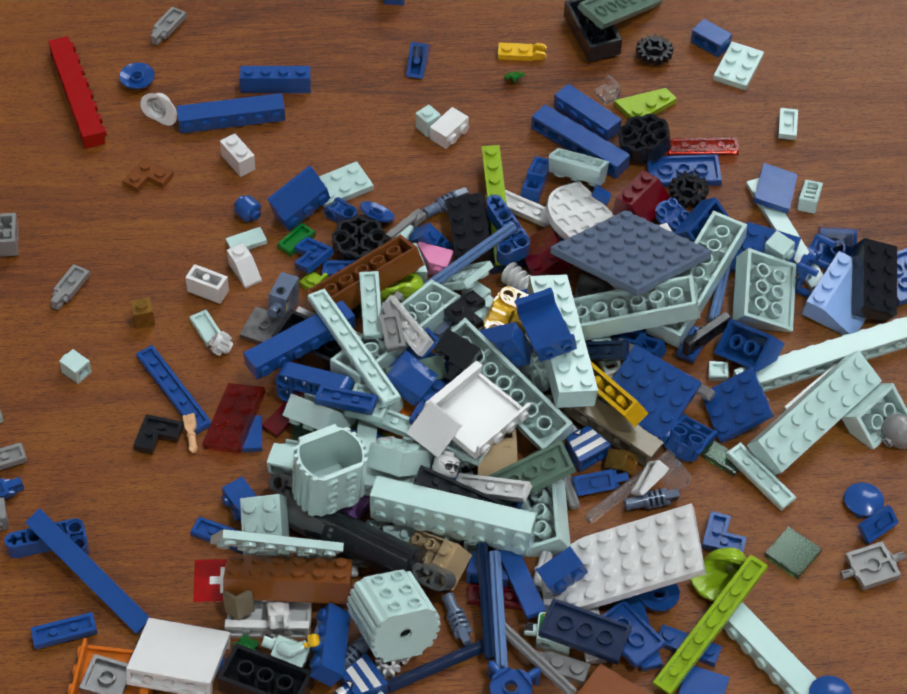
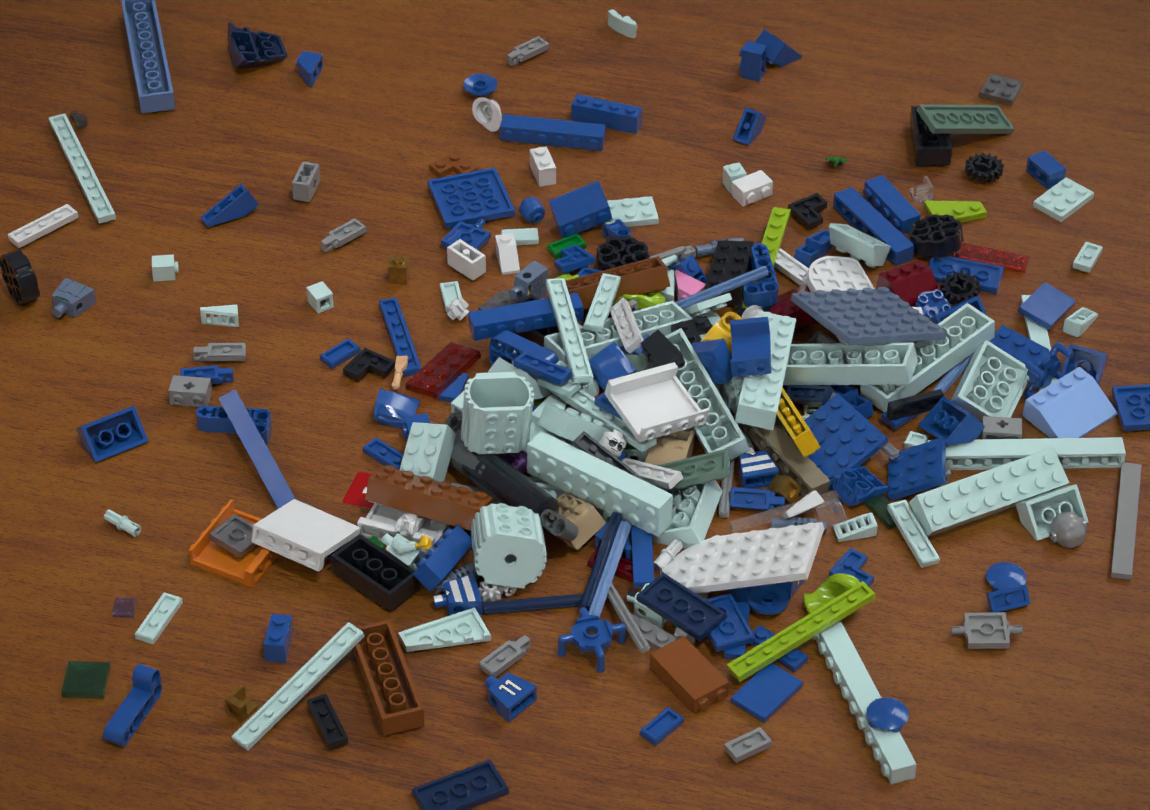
camera: 20 degrees right, 10 degrees down
blue plate [30,612,98,650] -> none
red brick [48,36,107,149] -> none
light aqua plate [210,529,344,558] -> none
dark tan panel [222,589,255,620] -> none
blue dish [360,201,394,222] -> none
light grey hinge [379,301,406,353] -> none
white tile [406,401,463,457] -> none
sand blue hinge [442,593,473,647] -> none
yellow hinge [498,42,547,61] -> none
blue brick [536,546,588,596] -> none
blue tile [591,185,611,205] -> none
light aqua brick [764,230,795,260] -> none
clear green tile [764,526,822,579] -> none
black brick [852,238,897,323] -> none
none -> blue tile [319,338,361,369]
none -> blue slope [374,389,420,429]
none -> blue plate [427,167,515,229]
none -> blue plate [441,219,491,255]
none -> black plate [788,193,828,229]
none -> light aqua slope [833,513,877,542]
none -> light grey brick [981,416,1022,439]

